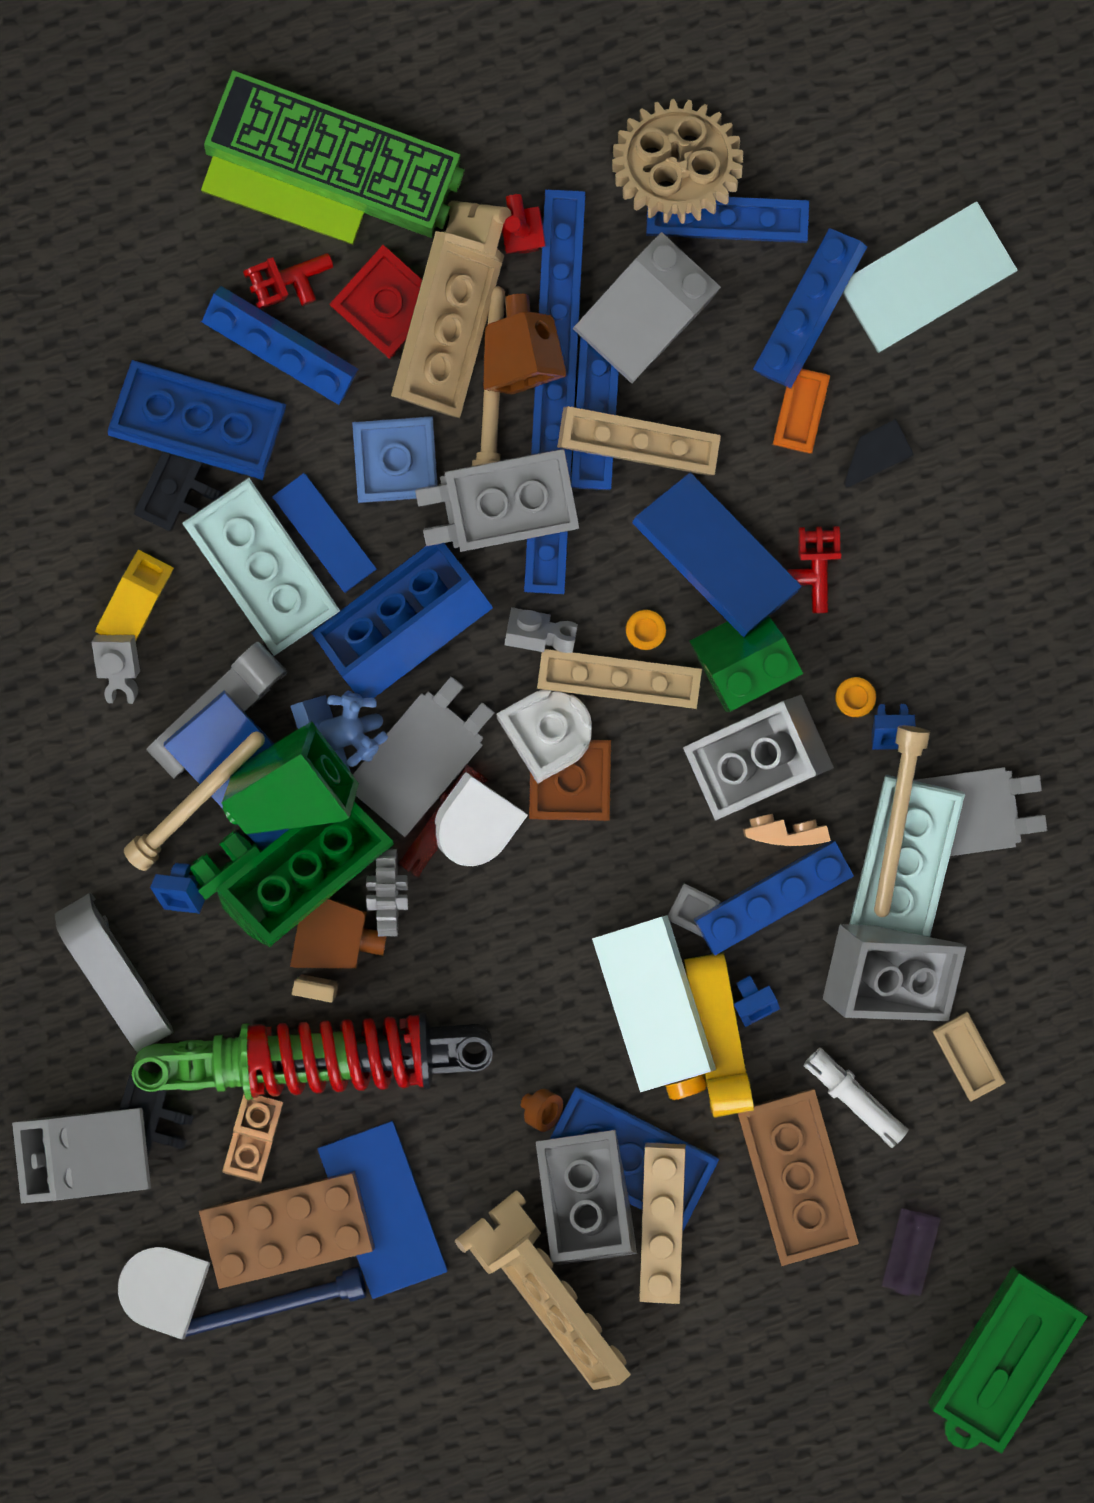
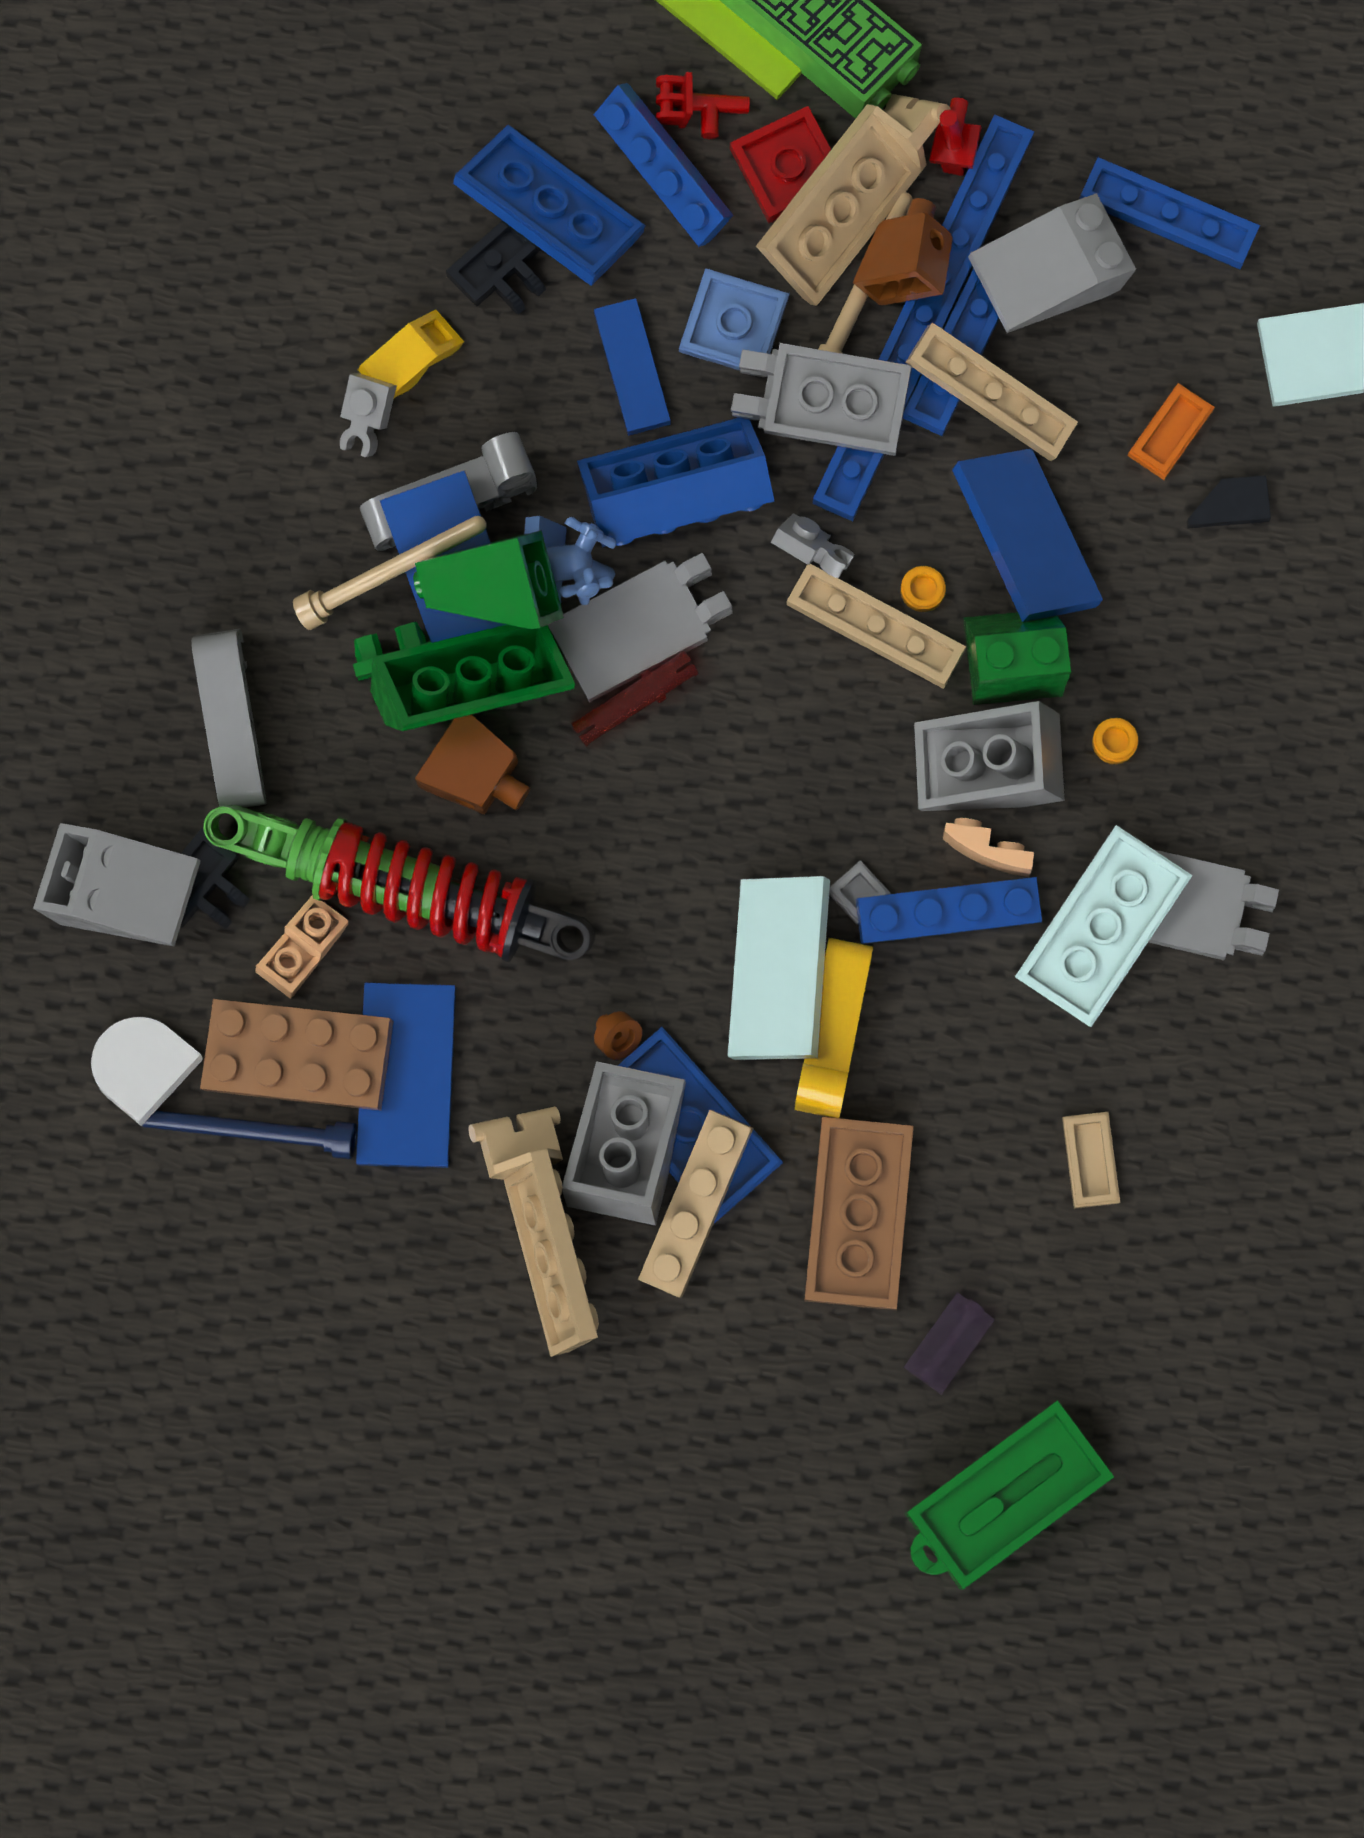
camera: 25 degrees right, 10 degrees down
blue tile [150,863,205,914] -> none
light aqua tile [182,477,340,656] -> none
tan tile [292,974,339,1003] -> none
light grey gear [366,849,408,937] -> none
white tile [435,772,528,866] -> none
white tile [497,690,592,784] -> none
dark orange tile [529,740,611,821] -> none
tan gear [612,99,743,224] -> none
light orange tile [665,1074,707,1100] -> none
blue tile [734,976,780,1027] -> none
blue plate [753,228,867,389] -> none
red arm [787,526,841,613] -> none
white pin [803,1047,909,1148] -> none
light grey slope [823,924,966,1021] -> none
blue tile [872,704,916,750] -> none
tan piece [874,725,930,917] -> none

